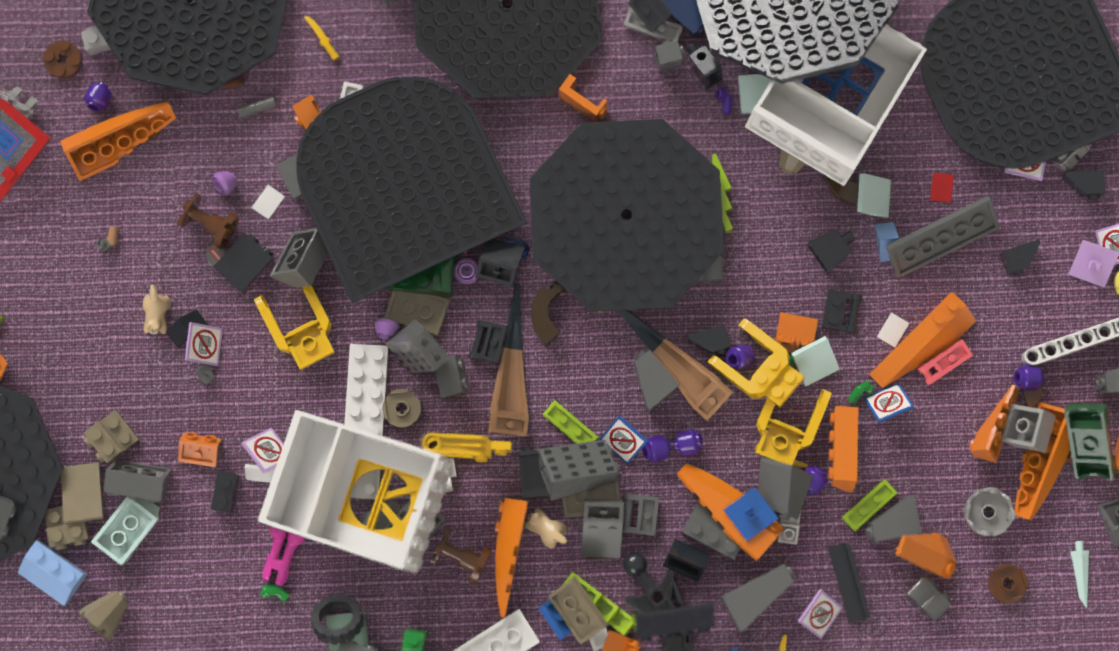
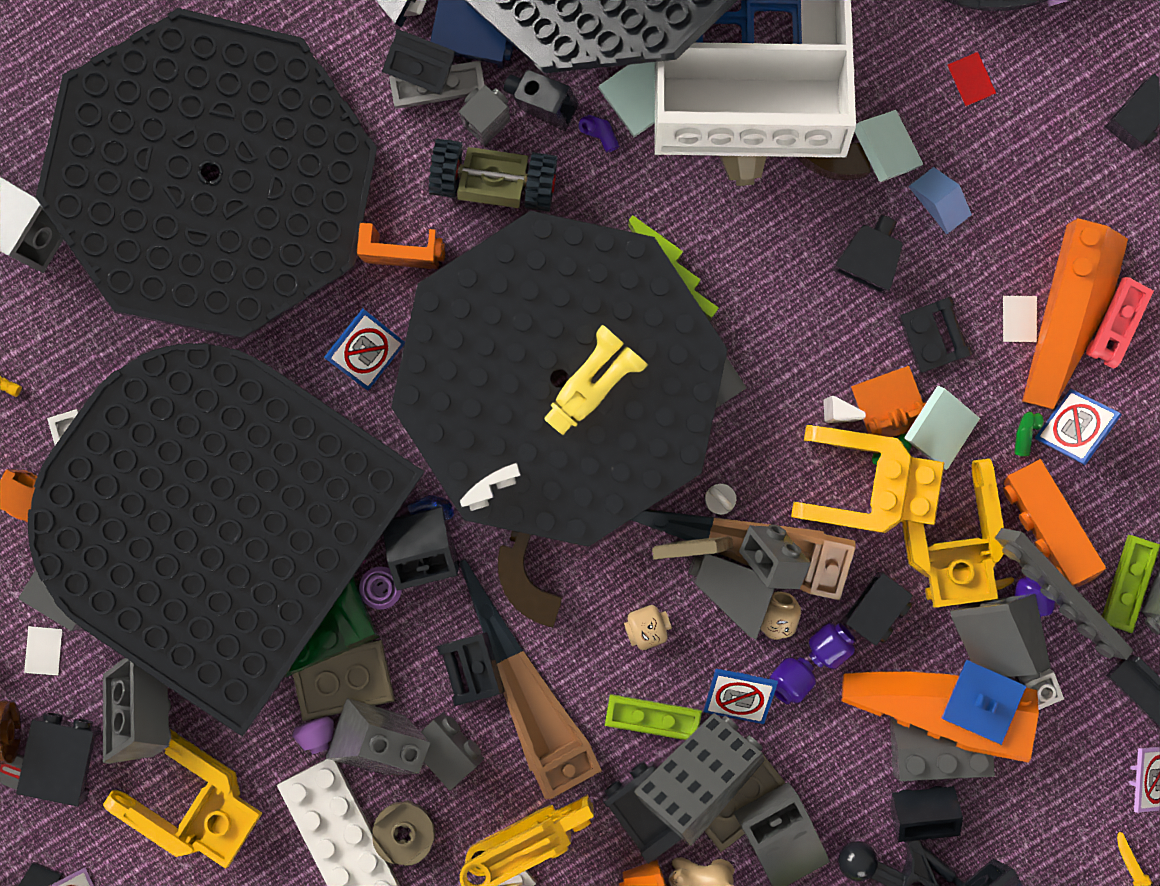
camera: 30 degrees left, 5 degrees up
dark grey plate [622,493,659,536] -> none
black slope [687,325,731,356] -> none
dark grey slope [720,564,795,632] -> none
dark purple head [726,345,755,371] -> none
dark grey plate [885,196,1000,279] -> none
none -> piece [324,308,405,391]
none -> plate [429,138,557,212]
none -> white slope [460,463,521,511]
none -> light yellow piece [544,325,648,435]
none -> tan head [624,605,672,650]
none -> dark tan tile [652,536,733,560]
none -> white tile [705,484,736,515]
none -> dark grey brick [739,525,811,589]
none -> tan head [760,592,801,640]
none -> white slope [824,396,866,423]
none -> black piece [841,572,913,646]
none -> dark grey plate [995,528,1133,660]

